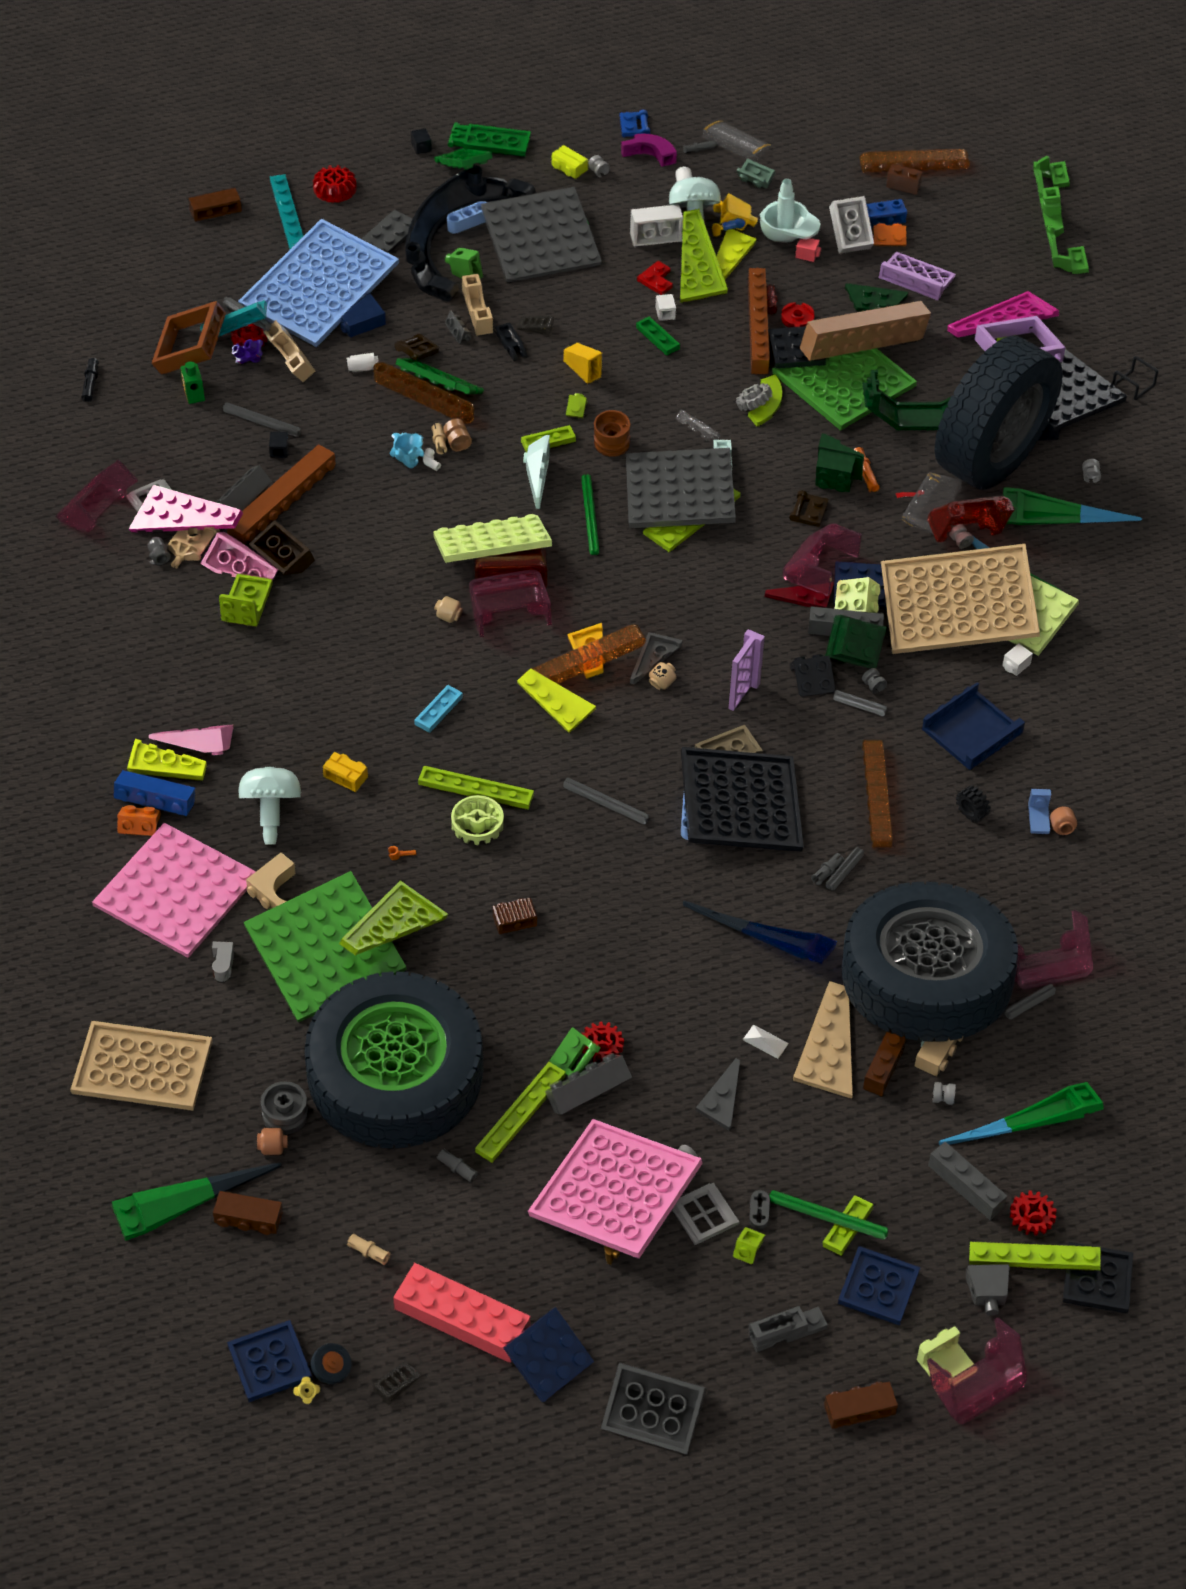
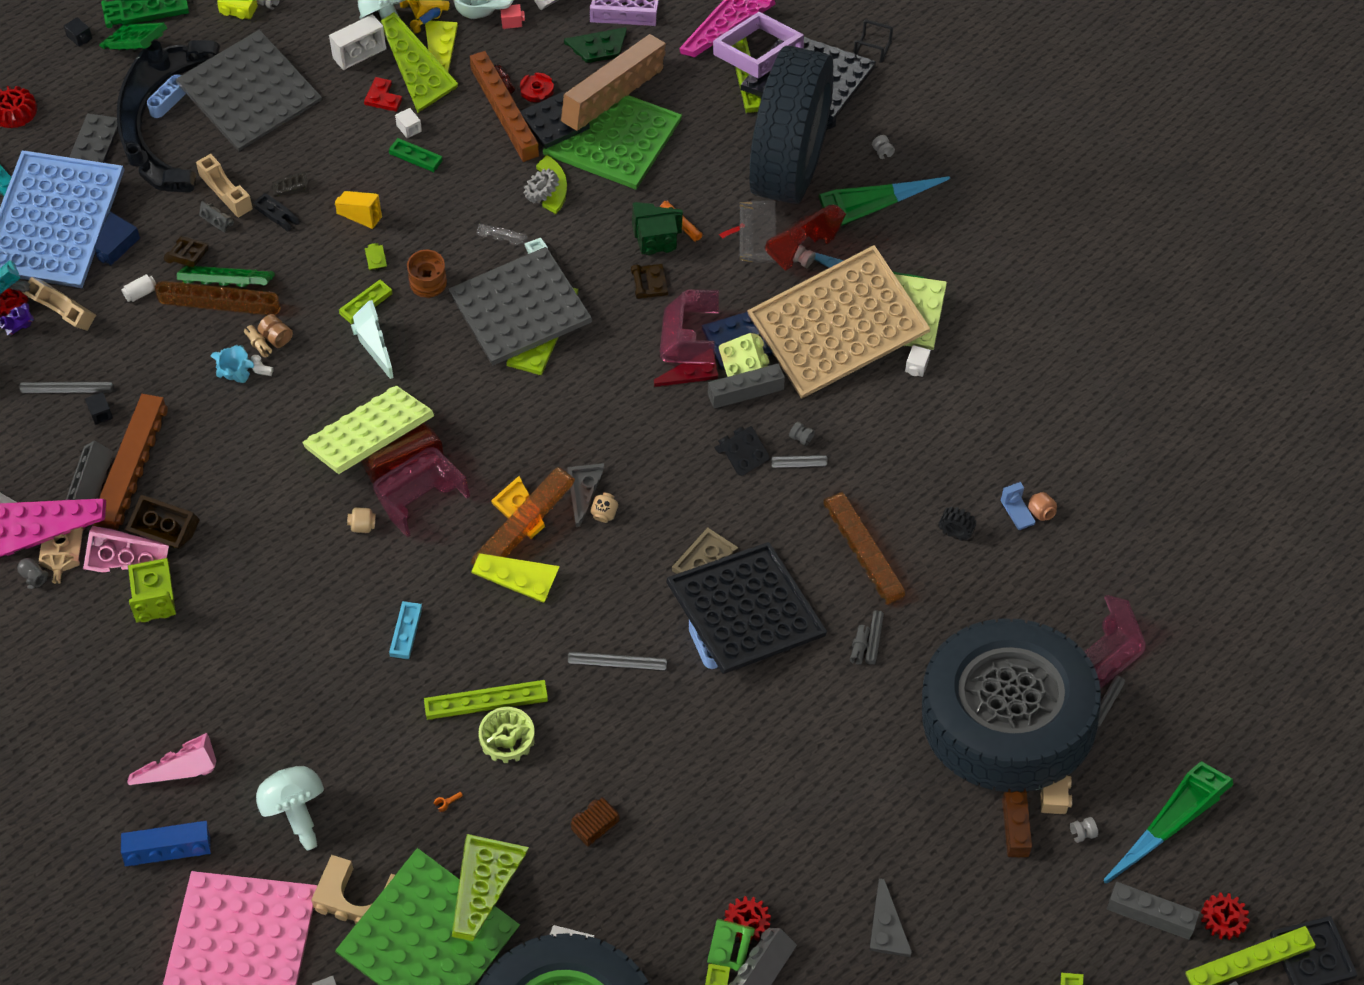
camera: 25 degrees left, 5 degrees up
orange bracket [117,805,161,836] -> none
neon yellow wing [127,739,207,781] -> none
yellow brick [323,752,368,792] -> none
bright green torso [445,248,483,279] -> none
green axle [582,474,599,555] -> none
clear blue plate [683,901,837,963] -> none
lavender fence [729,629,765,711] -> none
white slope [743,1025,789,1059] -> none
tan wing [793,981,853,1099] -> none
dark green piece [825,614,886,669] -> none
dark green panel [862,370,951,430] -> none
dark blue panel [922,683,1025,770] -> none

